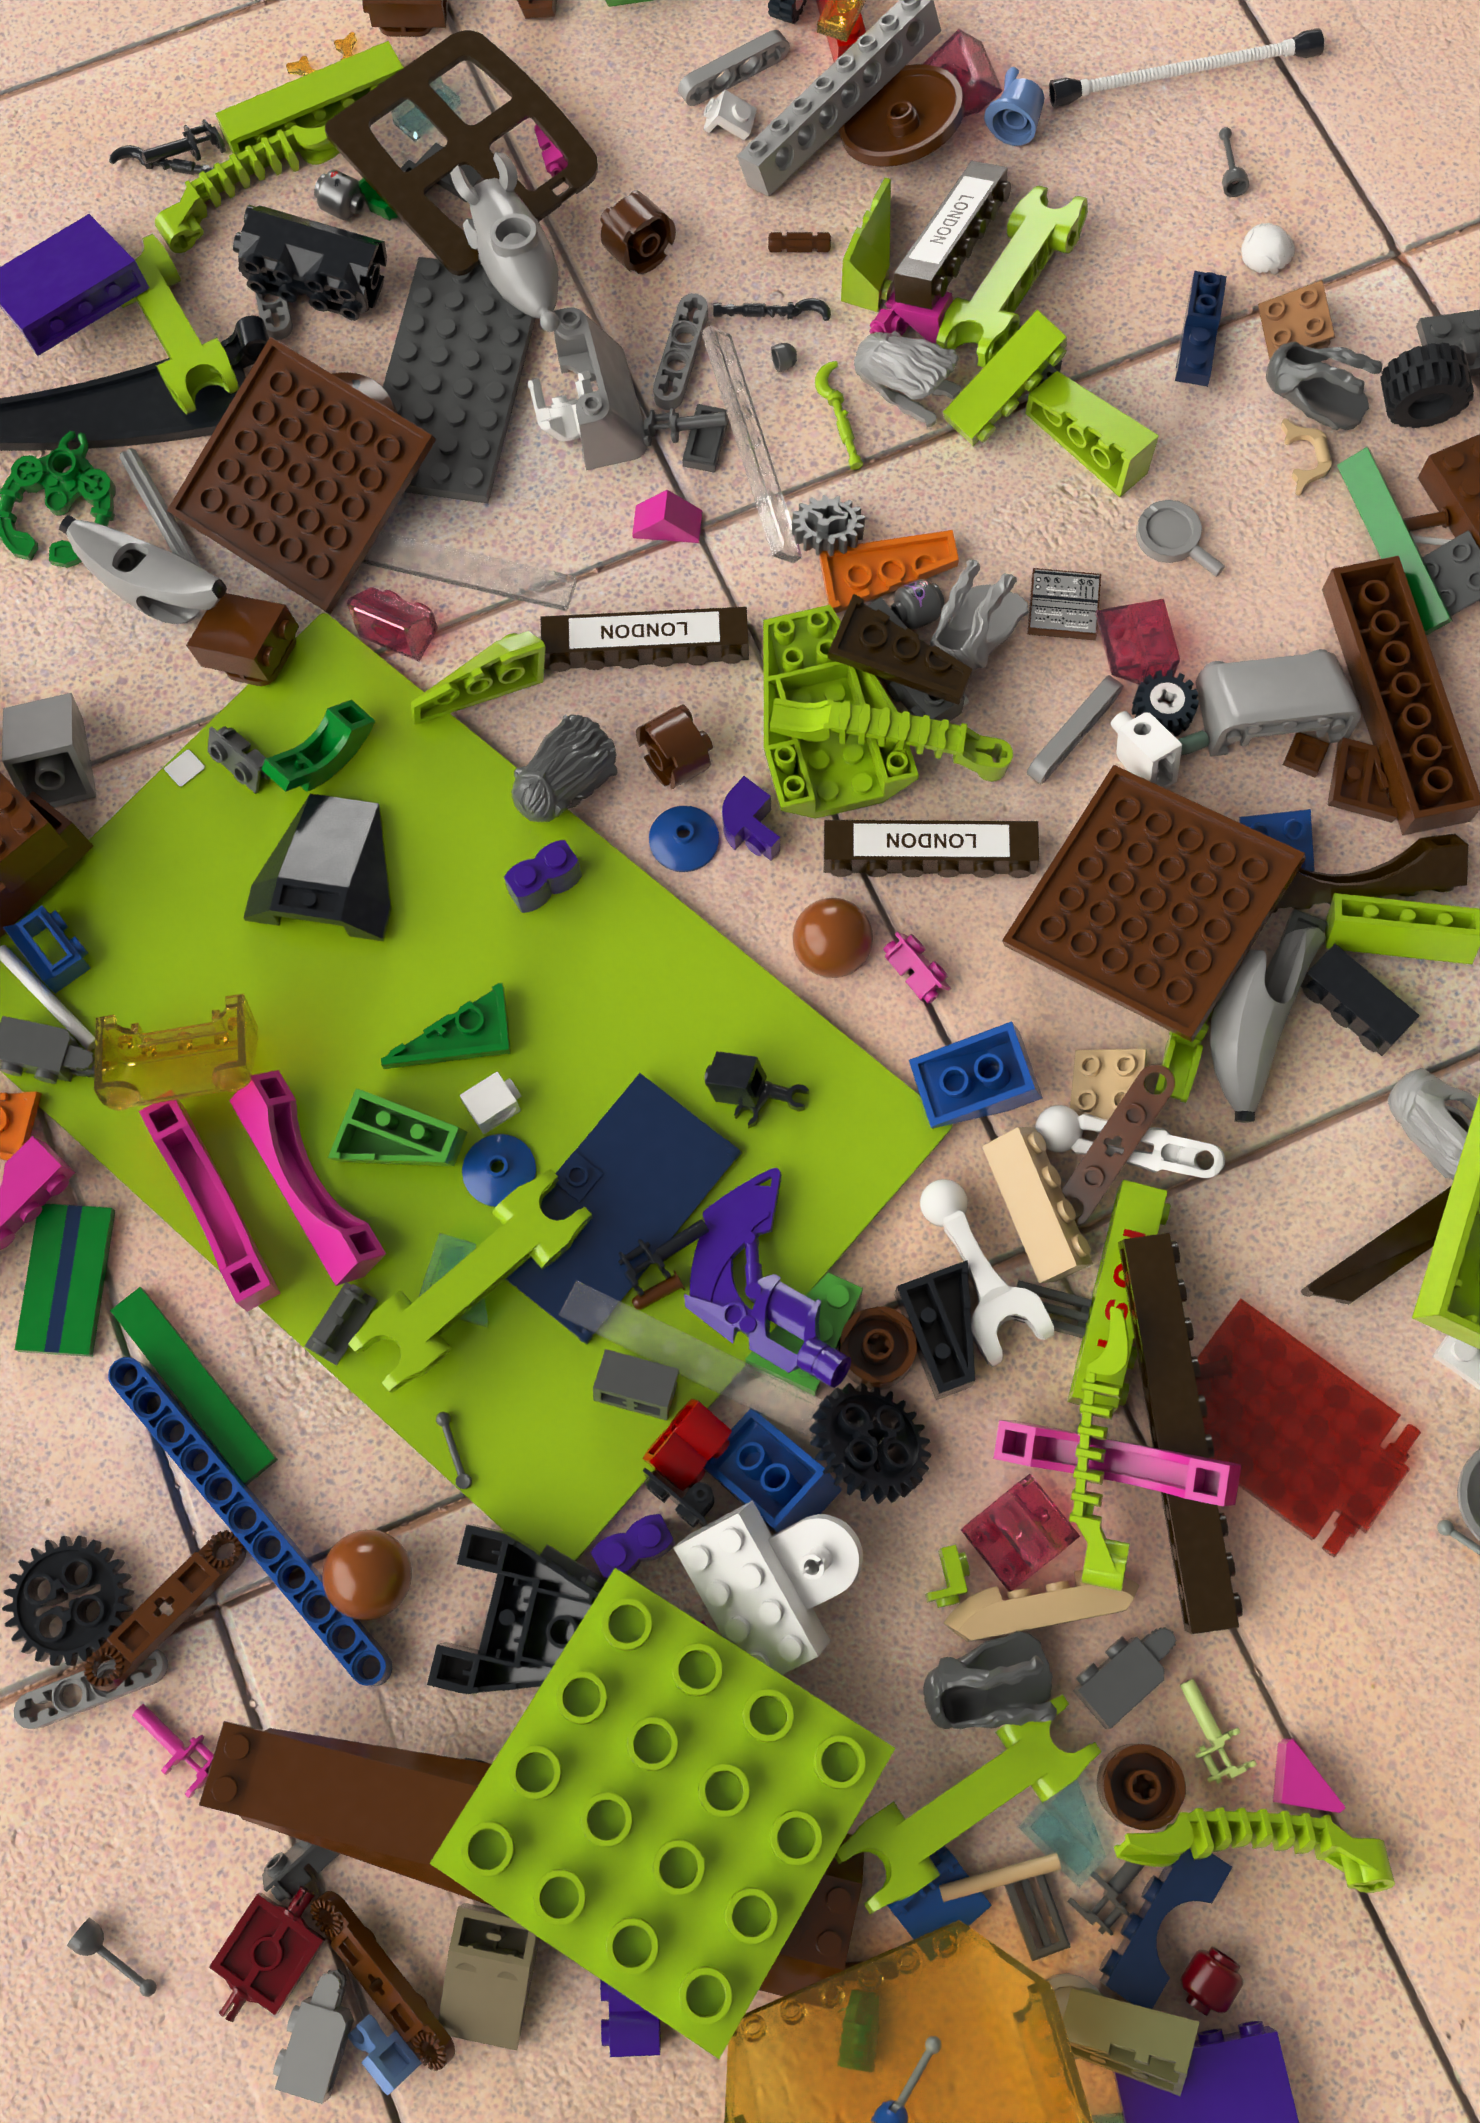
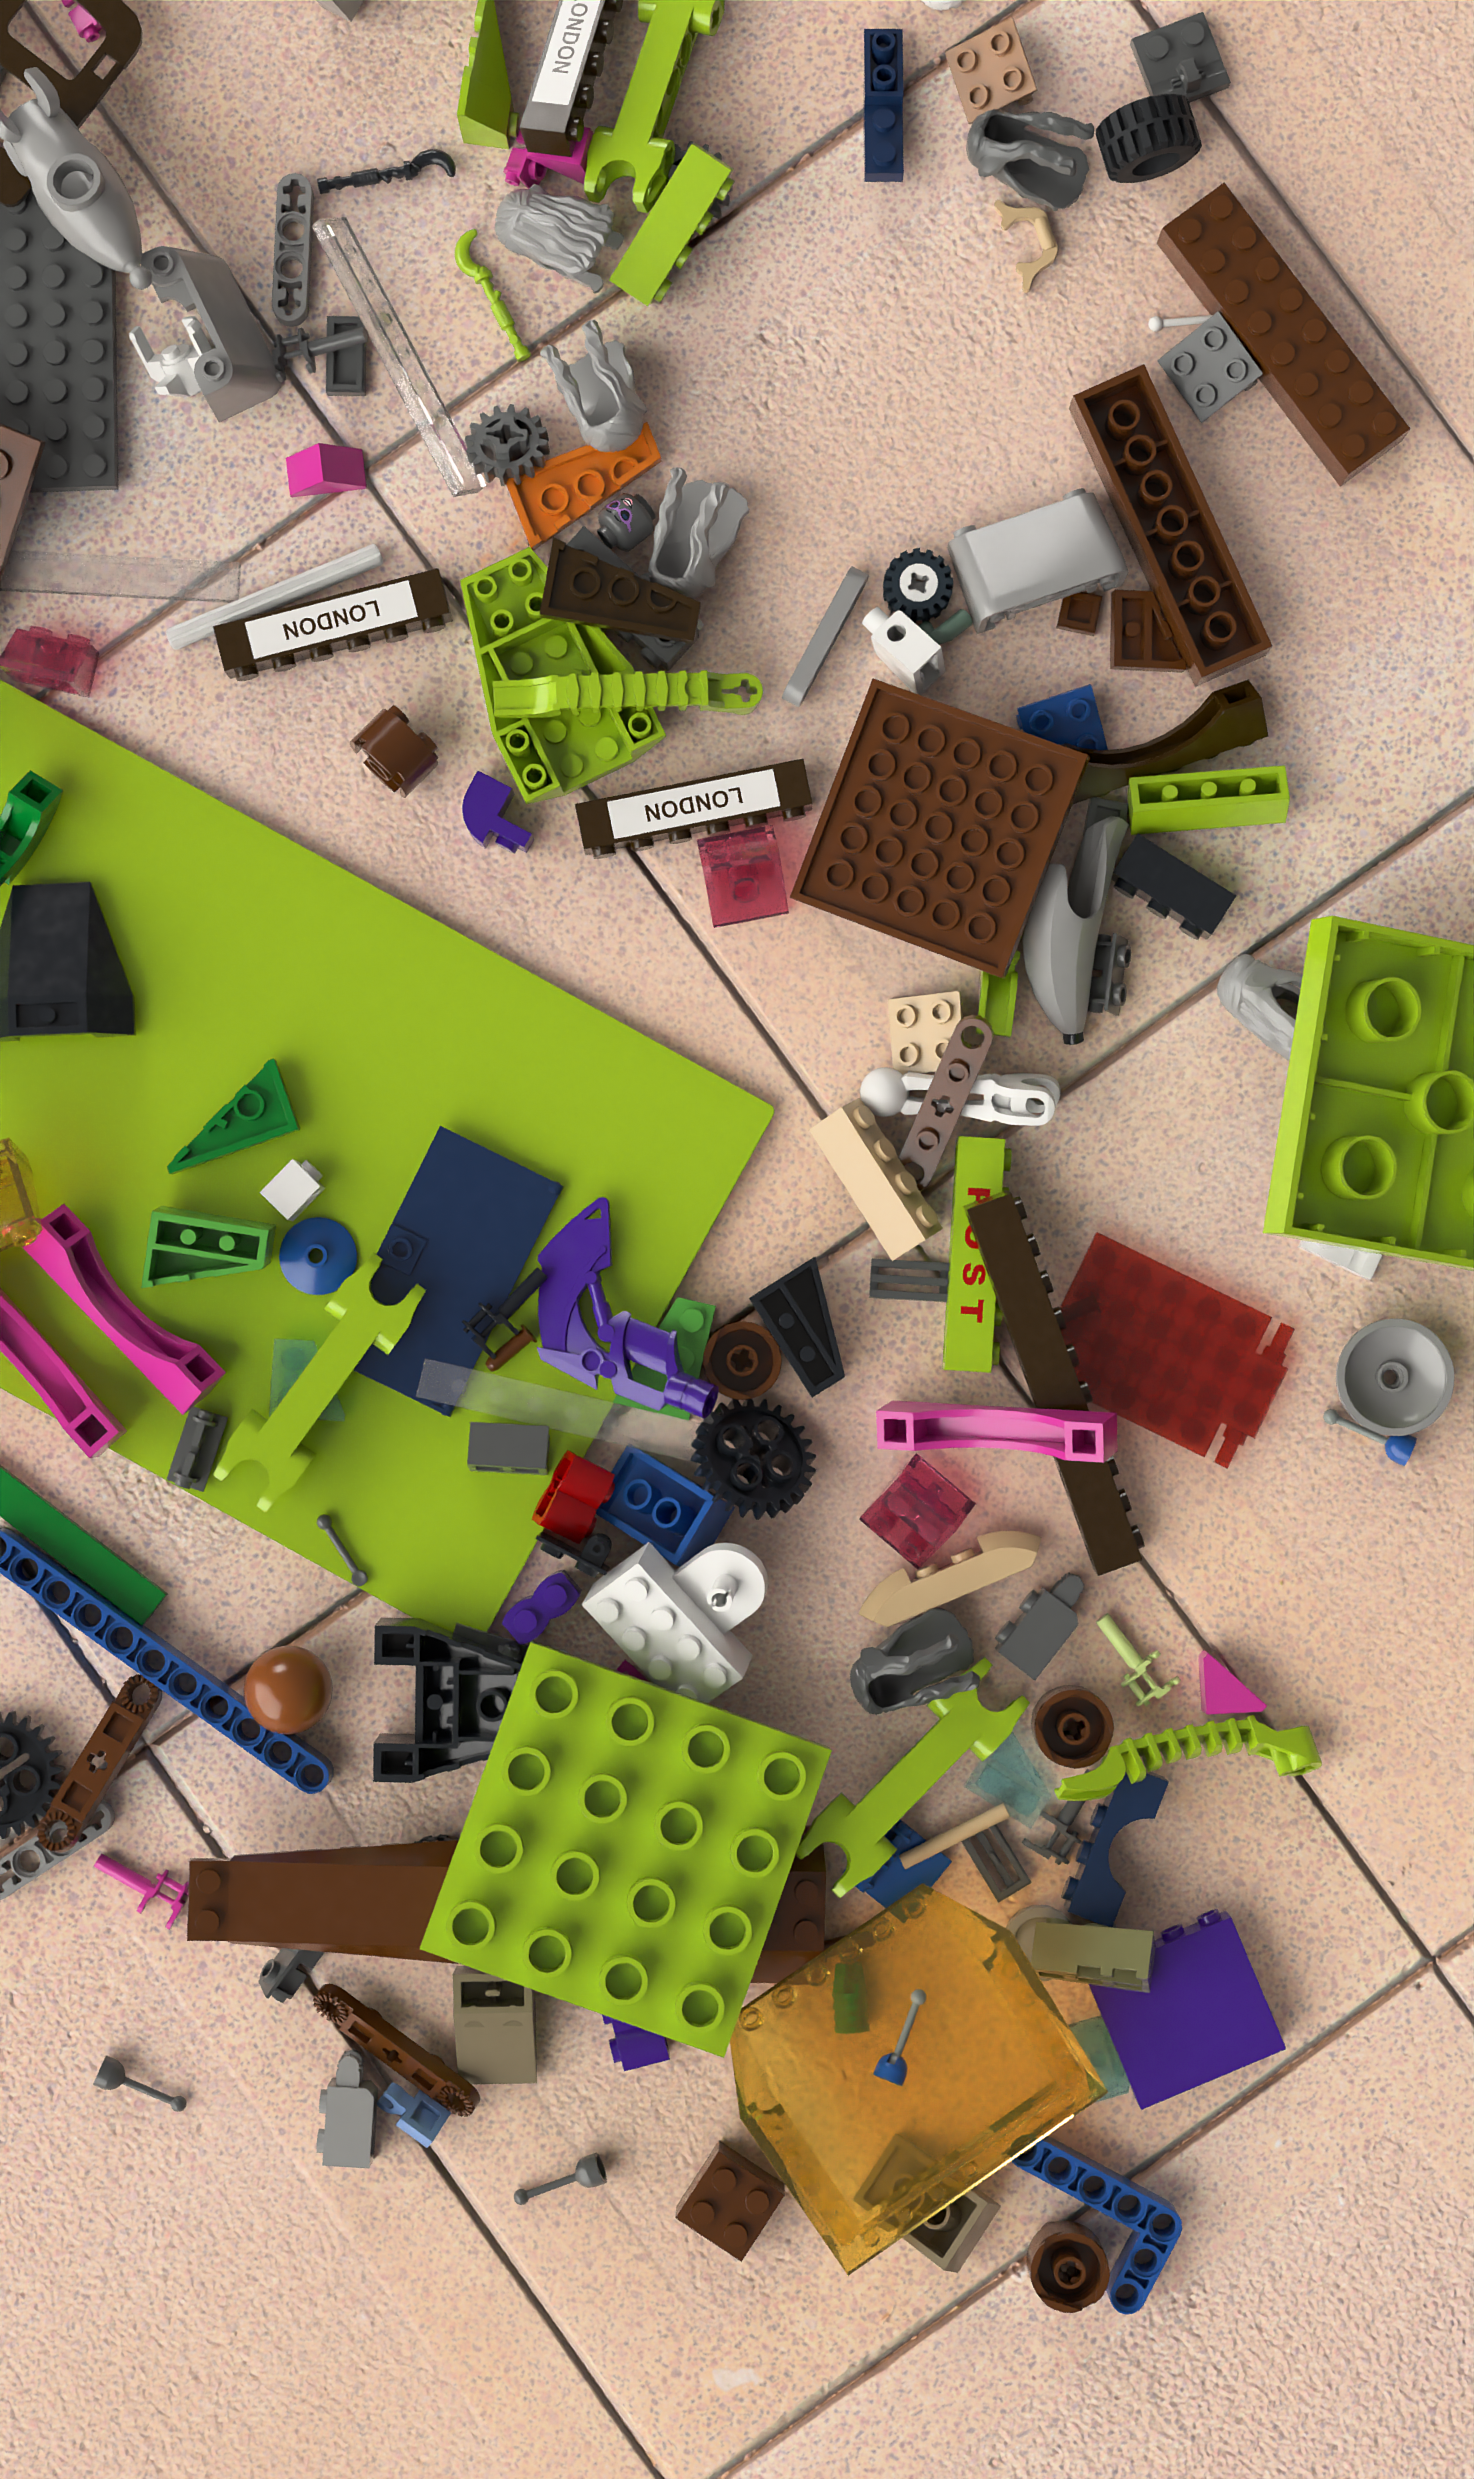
camera: 10 degrees left, 15 degrees up
dark red plate [209,1886,326,2022] -> none
lime wedge [411,631,545,725] -> none
dark purple brick [504,840,582,913] -> none
dark grey hair [511,715,617,822] -> none
reddish brown brick [600,190,676,274] -> none
blue dish [649,806,719,872] -> none
black brick [705,1051,767,1108] -> none
black arm [734,1081,809,1129] -> none
reddish brown axle [768,232,831,252] -> none
dark grey hinge [771,343,797,372] -> none
dark orange piece [792,898,873,978] -> none
dark pink hinge [883,932,951,1004] -> none
blue slope [909,1021,1043,1129] -> none
white piece [920,1179,1054,1367] -> none
lime bracket [925,1545,970,1608] -> none
lime wedge [1025,371,1159,497] -> none
tile [1027,568,1101,641] -> none
lime piece [1069,1307,1130,1591] -> none
clear pink slope [1095,599,1180,685] -> none
light grey piece [1136,500,1225,577] -> none
dark red head [1180,1946,1244,2016] -> none
dark brown wedge [1301,1186,1451,1305] -> none
tile [1337,447,1453,636] -> none
reddish brown piece [1404,507,1449,531] -> none
none -> white axle [166,544,383,650]
none -> light grey hair [540,320,647,452]
none -> clear pink slope [697,825,789,928]
none -> dark grey hinge [1088,933,1131,1016]

